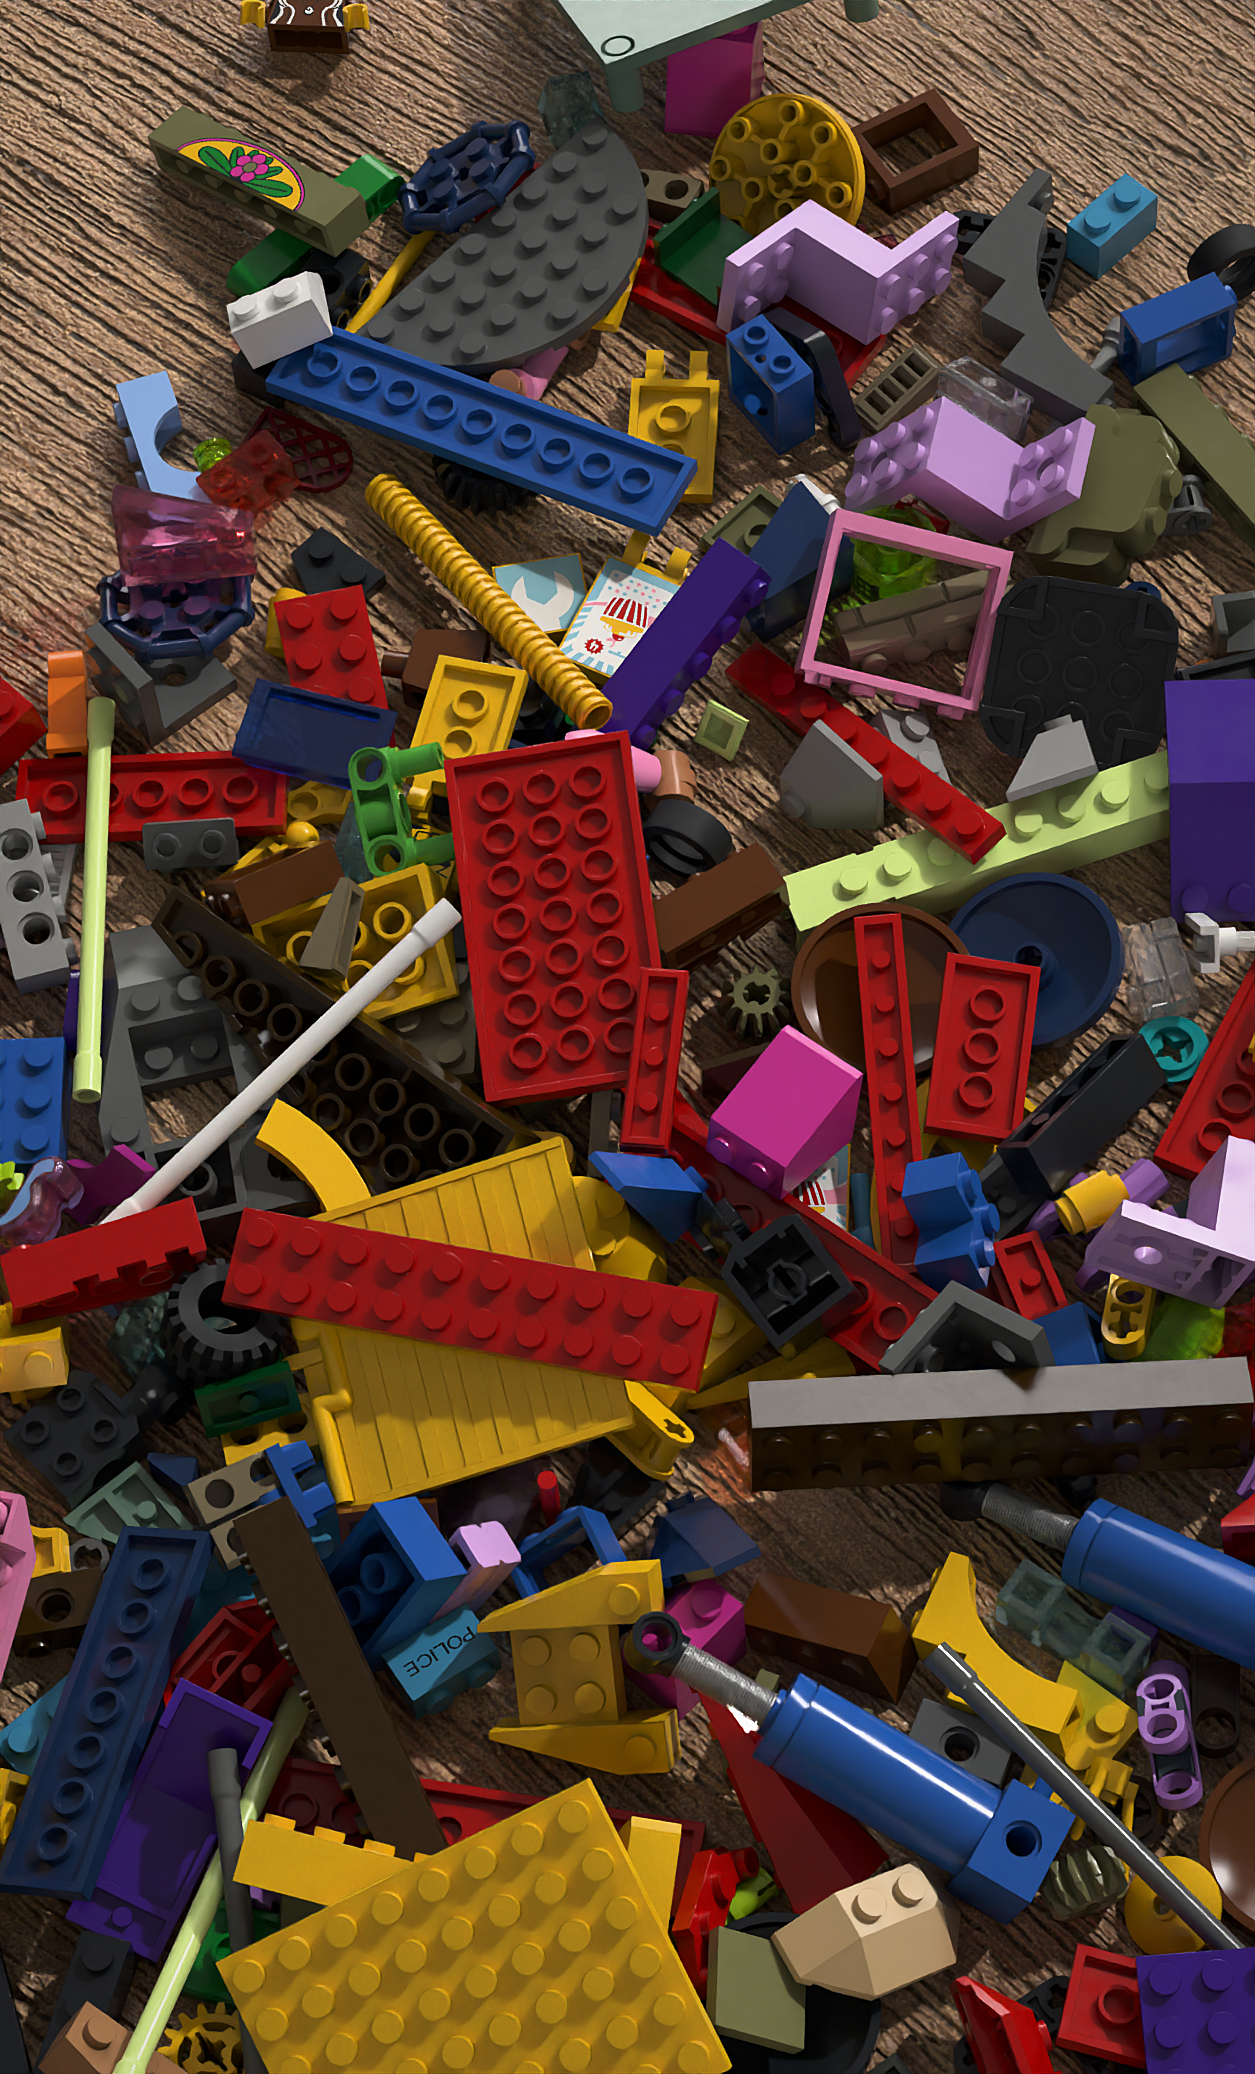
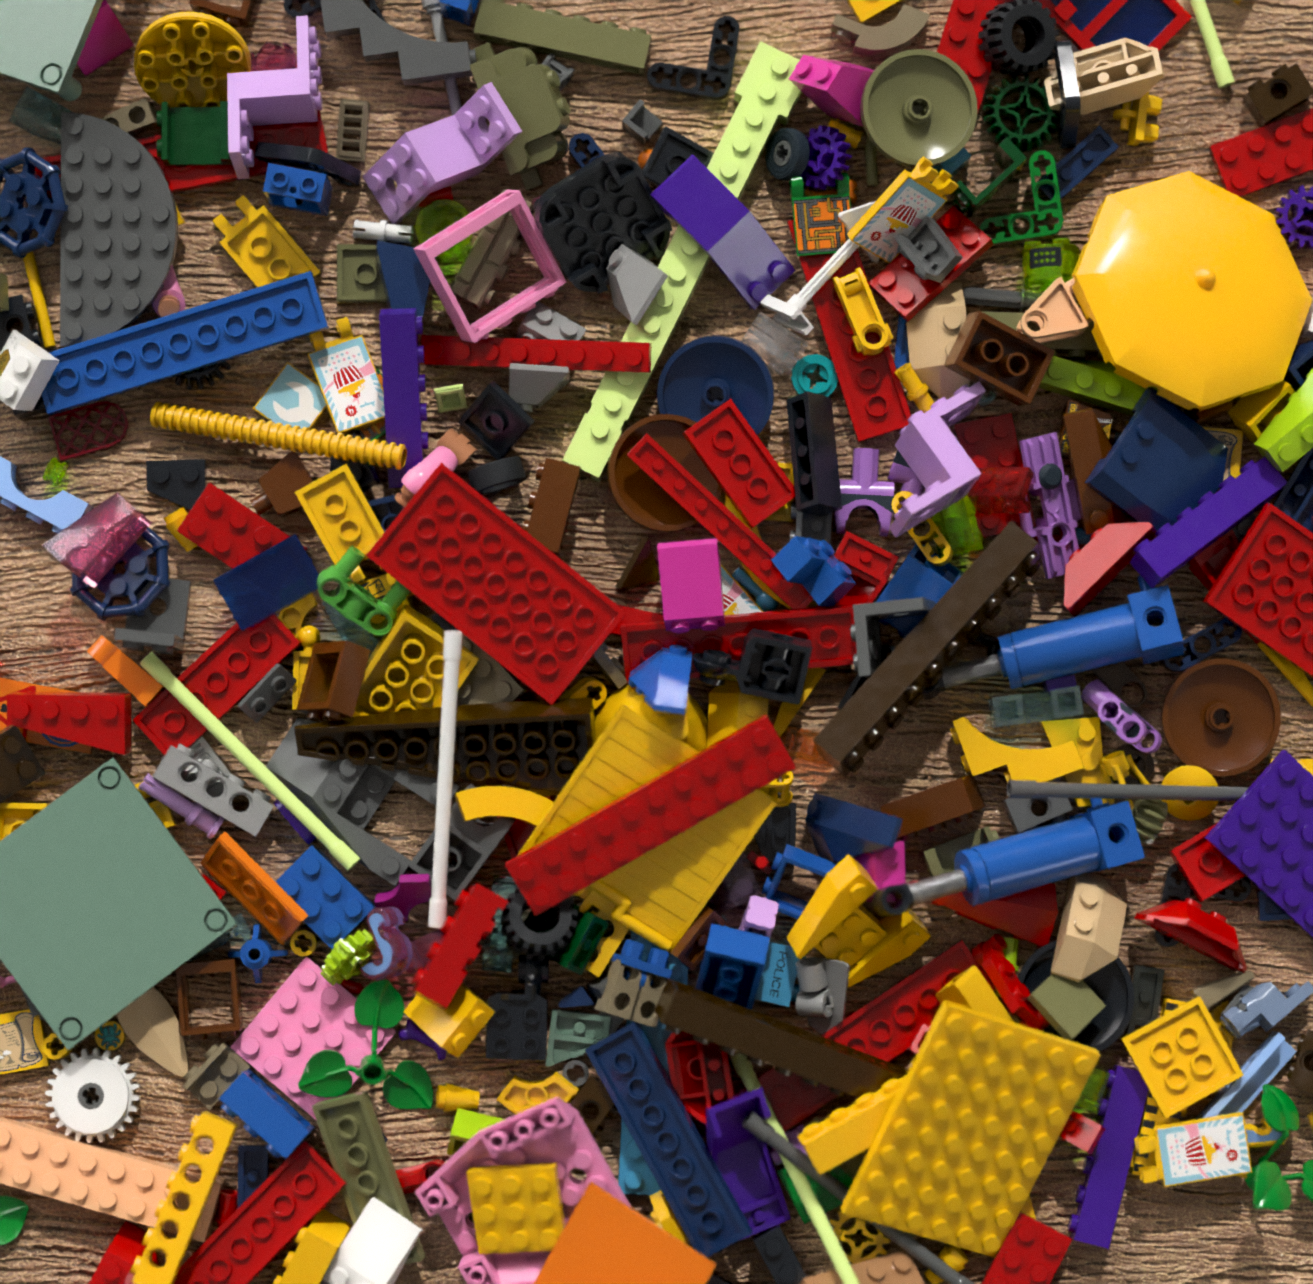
camera: 50 degrees left, 25 degrees up
clear red bracket [196,430,301,534] -> none
dark tan slope [298,877,365,980] -> none
red tile [619,967,690,1155] -> none
olive gear [717,964,794,1045] -> none
clear brick [933,355,1035,444] -> none
yellow brick [1054,1170,1130,1236] -> none
none -> black tile [458,381,535,460]
none -> light grey panel [796,957,850,1034]

